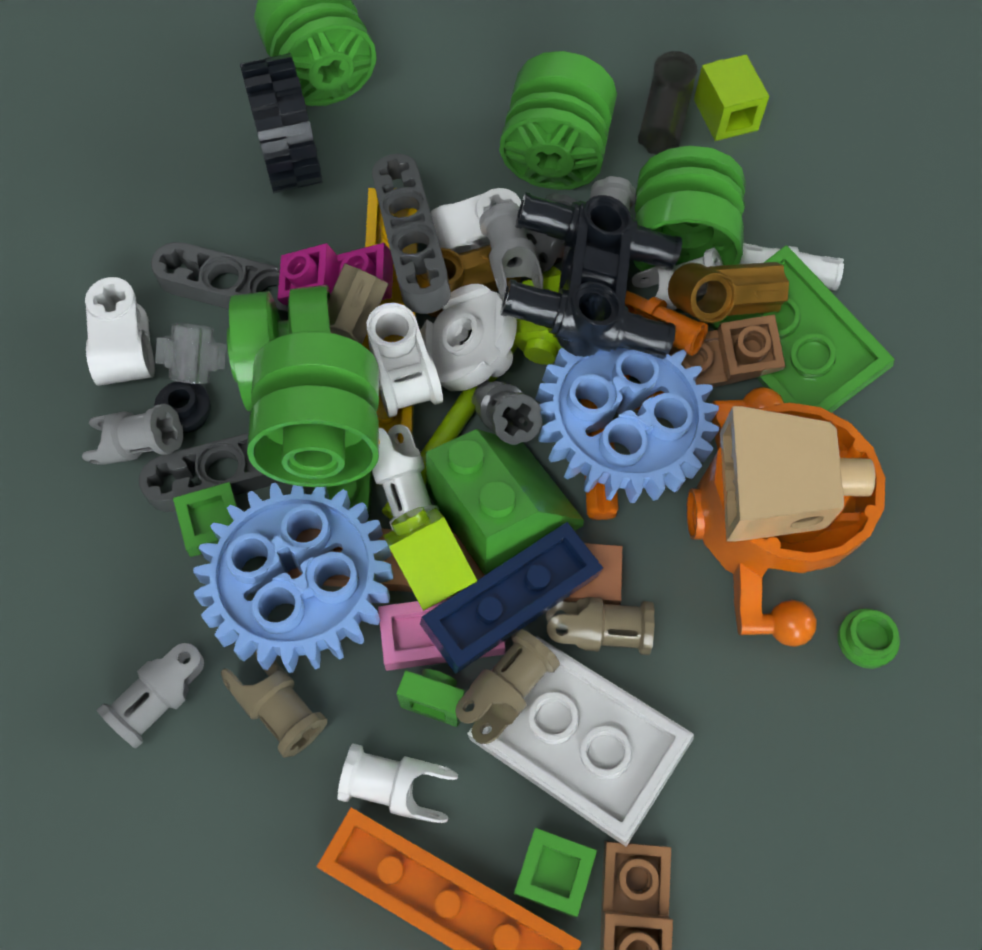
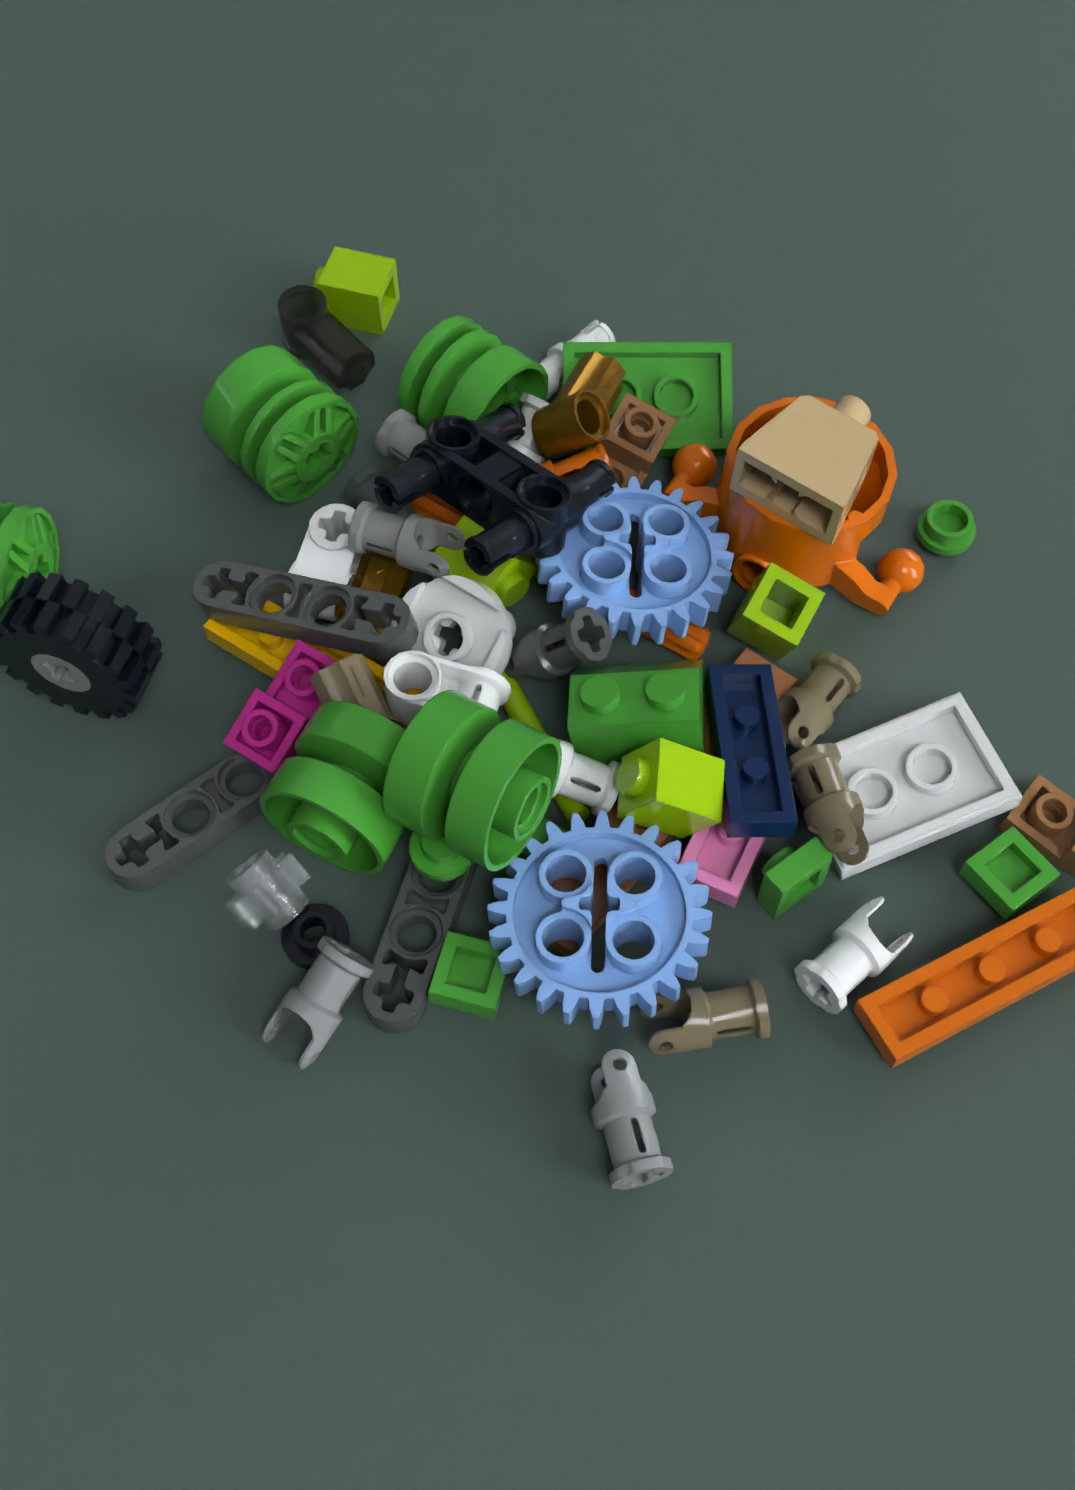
camera: 55 degrees left, 5 degrees down
white piece [85,277,155,386] -> none
none -> lime brick [726,562,826,661]

